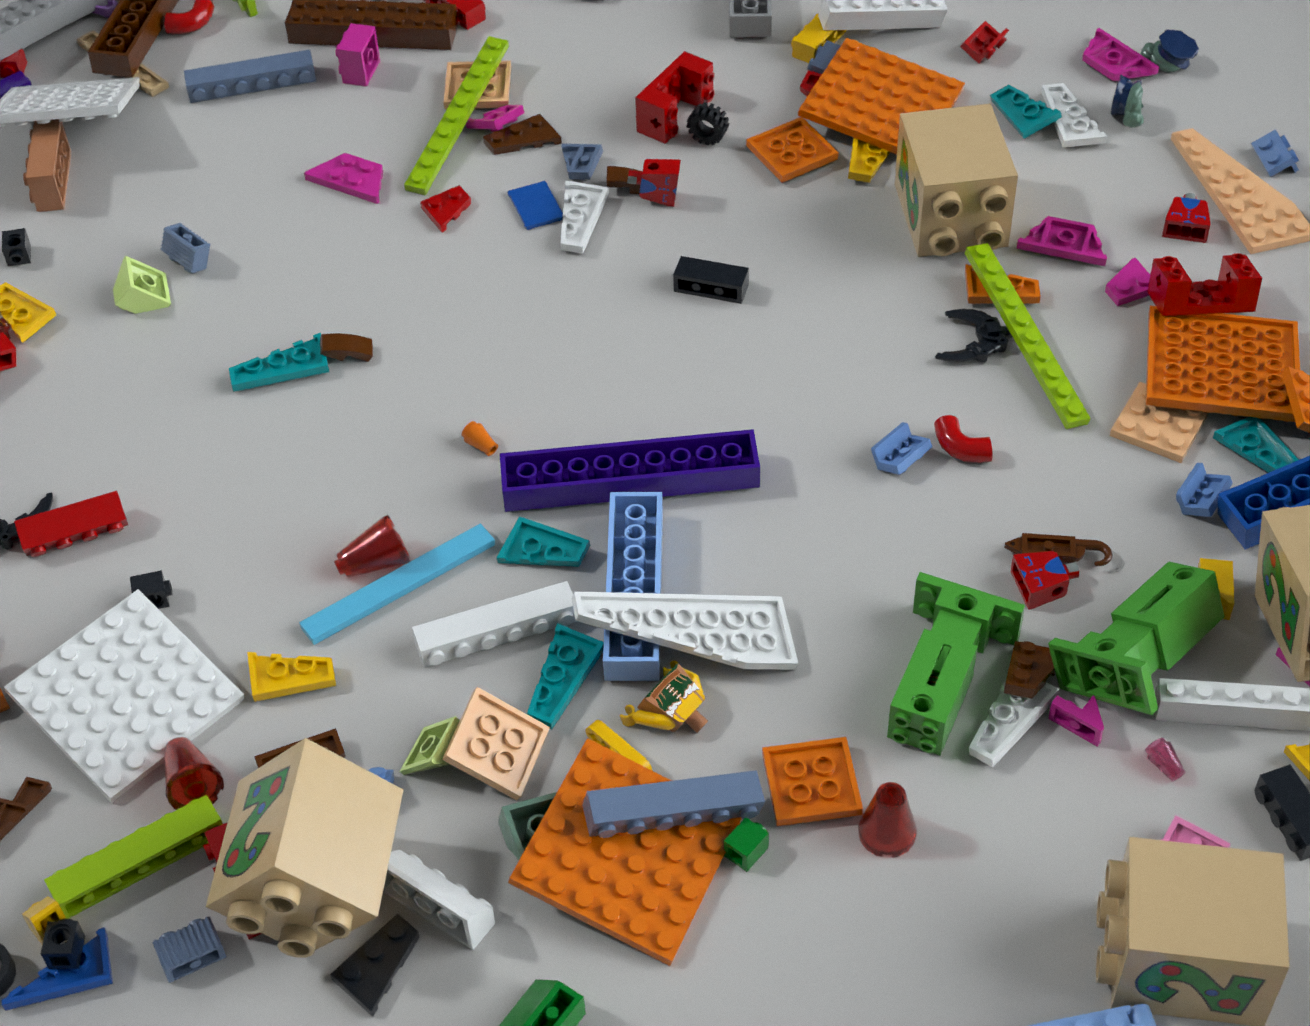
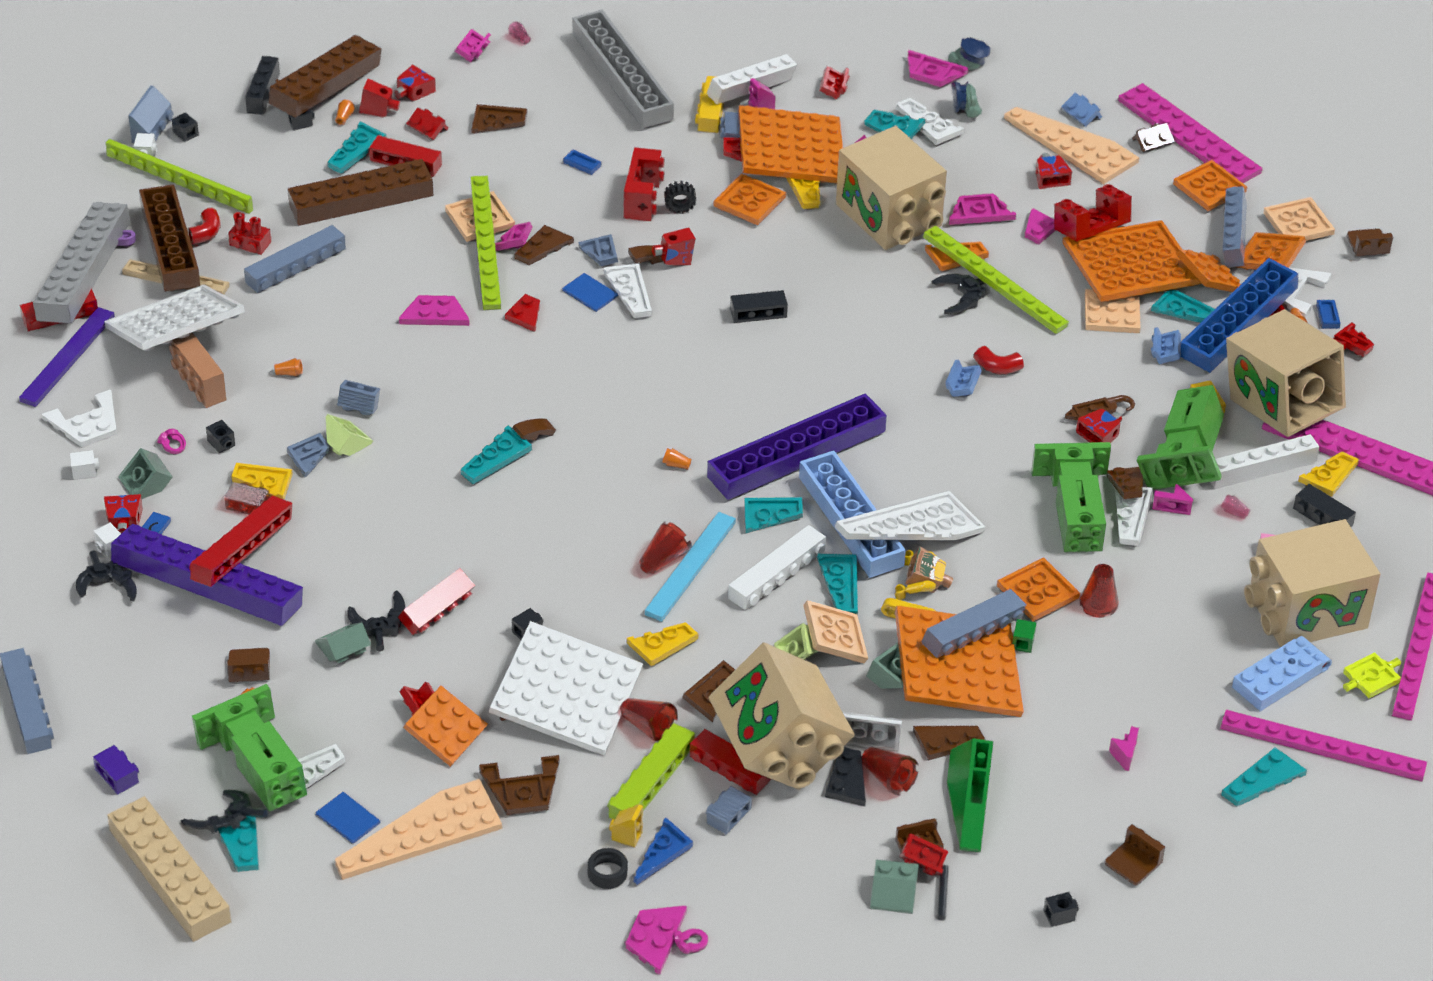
camera: 30 degrees left, 5 degrees down
black brick [40,919,85,969] -> none
dark pink brick [335,23,380,87] -> none
none -> red brick [228,212,271,255]
none -> orange cone [274,358,303,376]
none -> sand blue wing [287,433,330,477]
none -> blue tile [563,149,601,175]
none -> dark pink slope [748,78,776,109]
none -> clear red cone [862,747,918,796]
none -> reddish brown wing [913,726,985,761]

